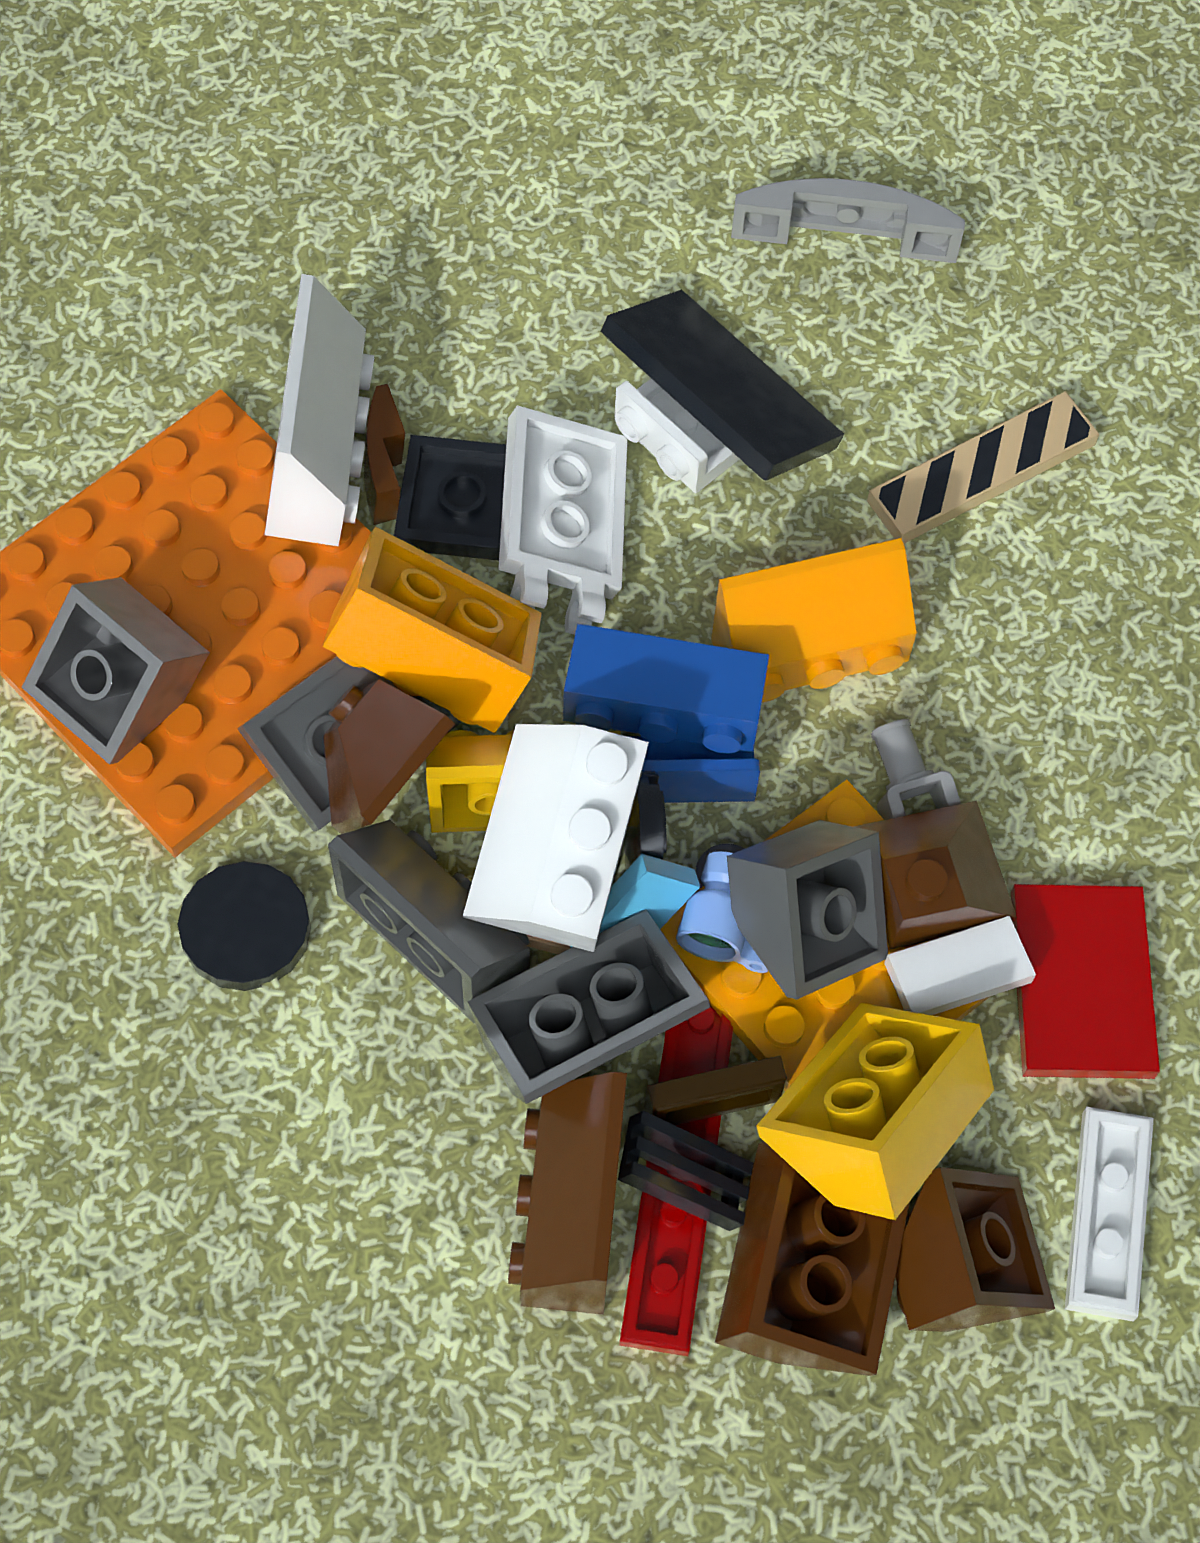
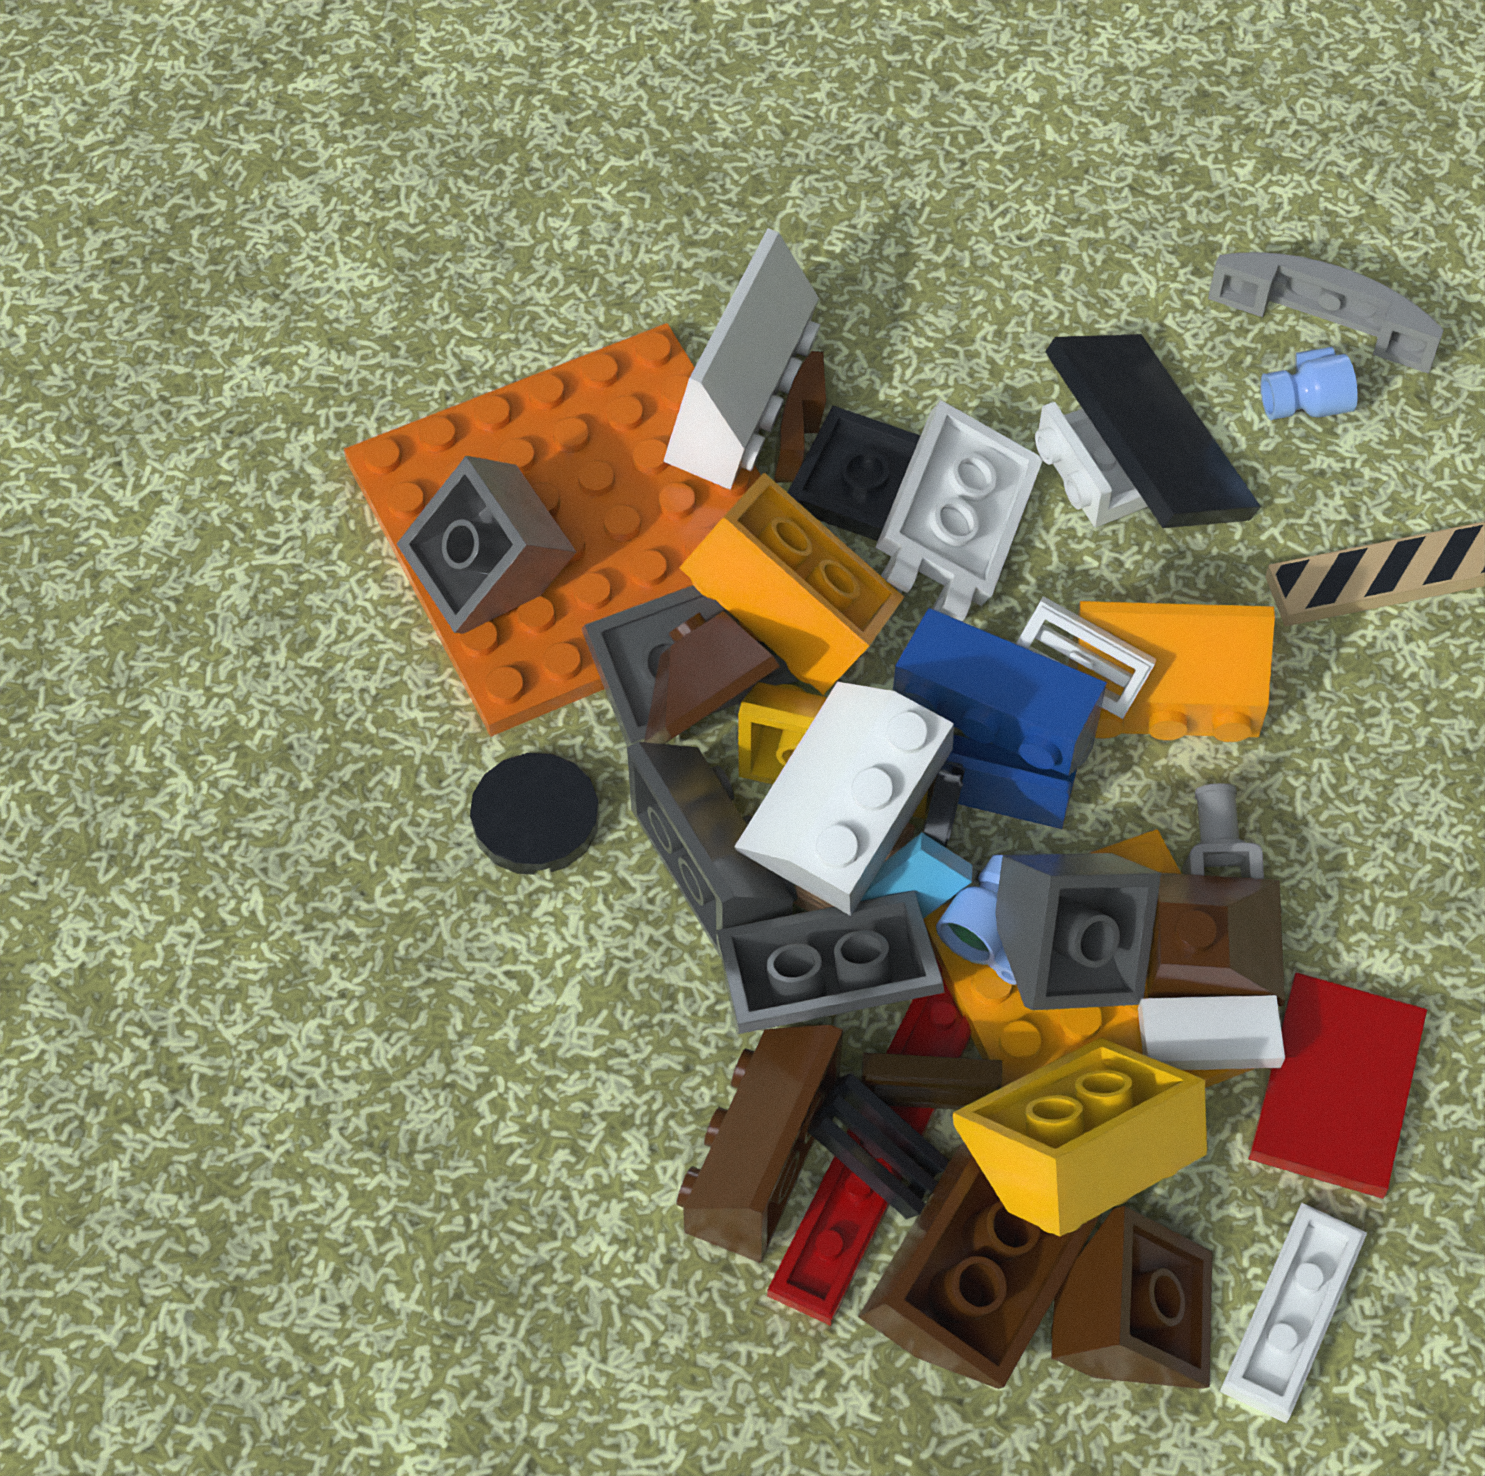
camera: 20 degrees right, 5 degrees down
none -> white tile [1016,596,1156,719]
none -> light blue piece [1261,347,1358,420]

